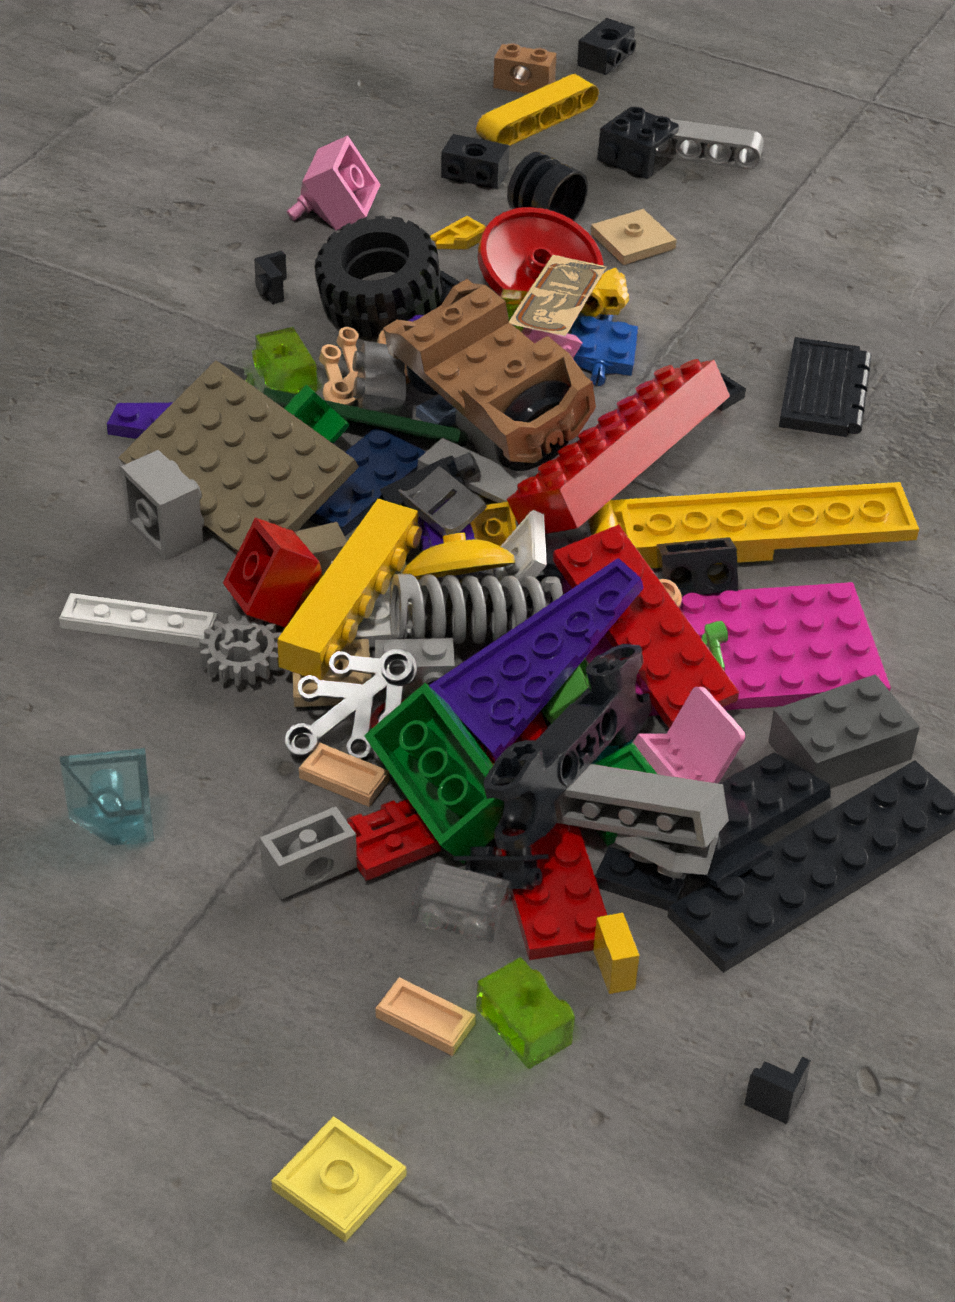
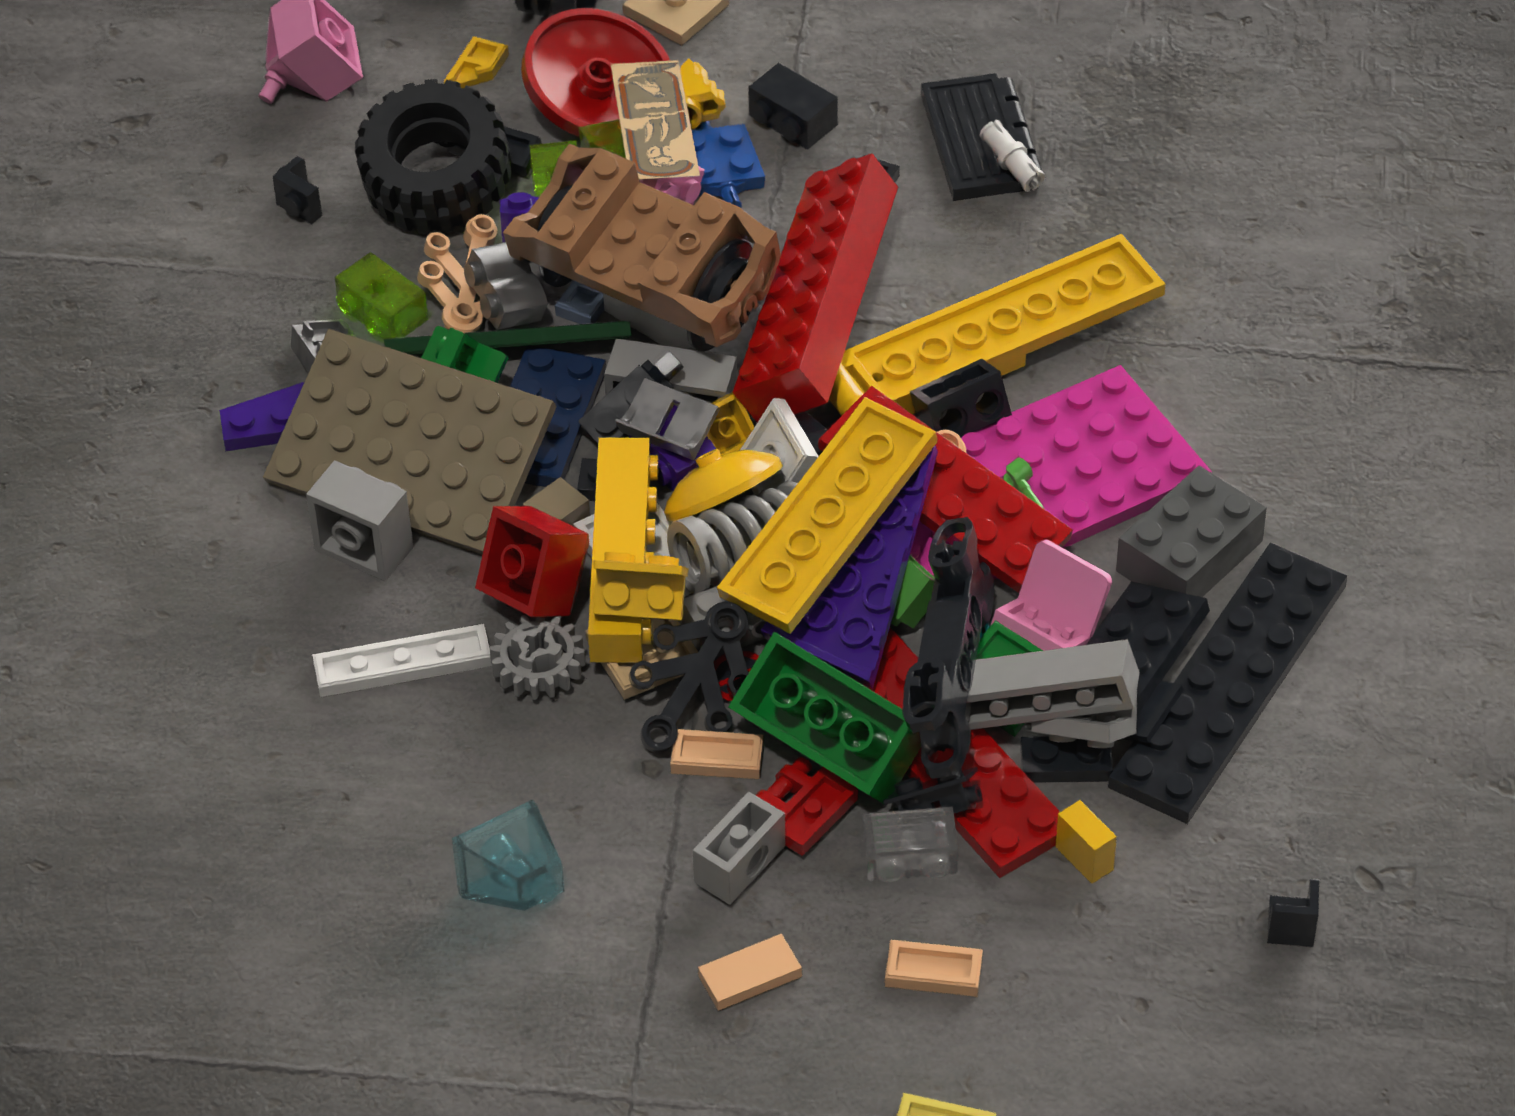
camera: 20 degrees left, 5 degrees up
clear neon green brick [476,957,575,1070] -> none
none -> yellow bracket [593,552,689,620]
none -> light nougat tile [698,933,802,1011]
none -> yellow plate [717,397,938,634]
none -> black brick [748,63,838,150]
none -> white pin [980,120,1045,192]

